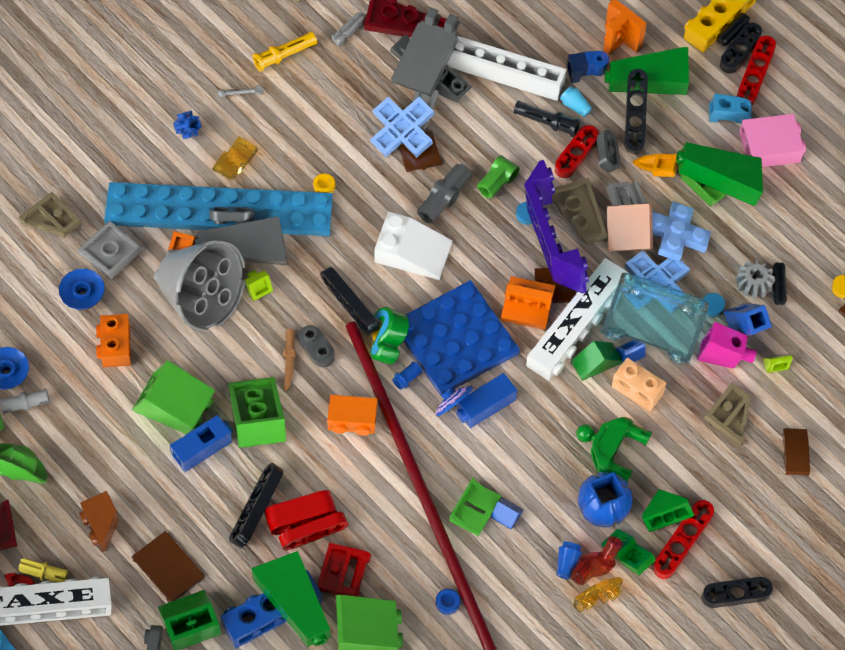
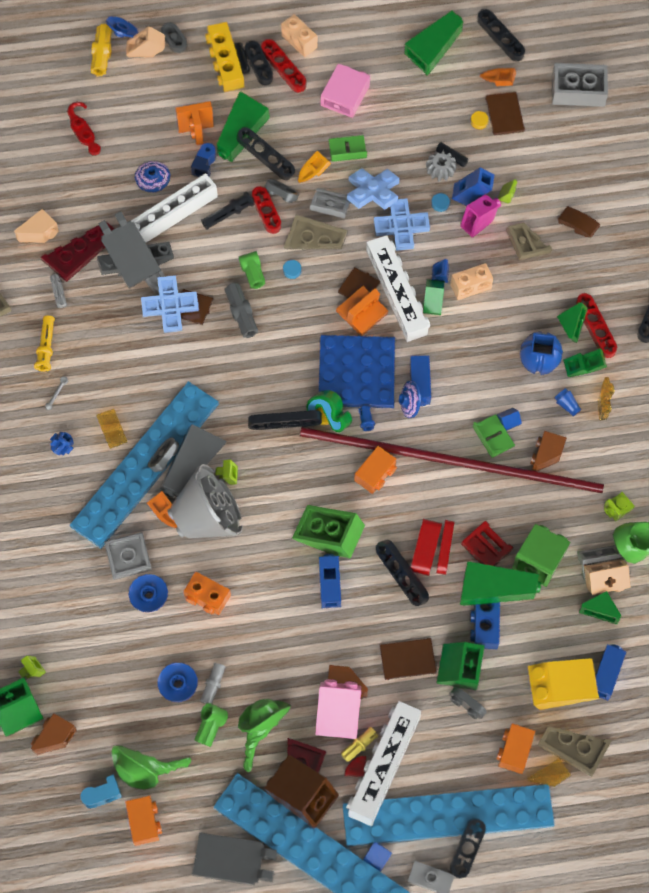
camera: 55 degrees left, 5 degrees up
dark tan wing [18,192,82,238] -> none
bright green slope [132,360,215,434] -> none
medium nougat piece [283,329,296,391] -> none
dark grey plate [299,325,335,367] -> none
yellow tile [313,173,336,193] -> none
white slope [375,211,453,280] -> none
blue tile [436,589,460,615] -> none
dark purple slope [524,160,589,293] -> none
medium azure cone [560,86,593,117] -> none
clear red arm [571,536,623,585] -> none
green connector [576,417,652,483] -> none
clear light blue windscreen [601,273,709,364] -> none
tile [607,203,653,252] -> none
green slope [676,142,763,206] -> none
dark azure leg [709,94,751,123] -> none
none -> dish [135,161,171,193]
none -> light nougat brick [281,14,317,57]
none -> bright pink brick [315,680,361,739]
none -> dark orange slope [530,431,567,472]

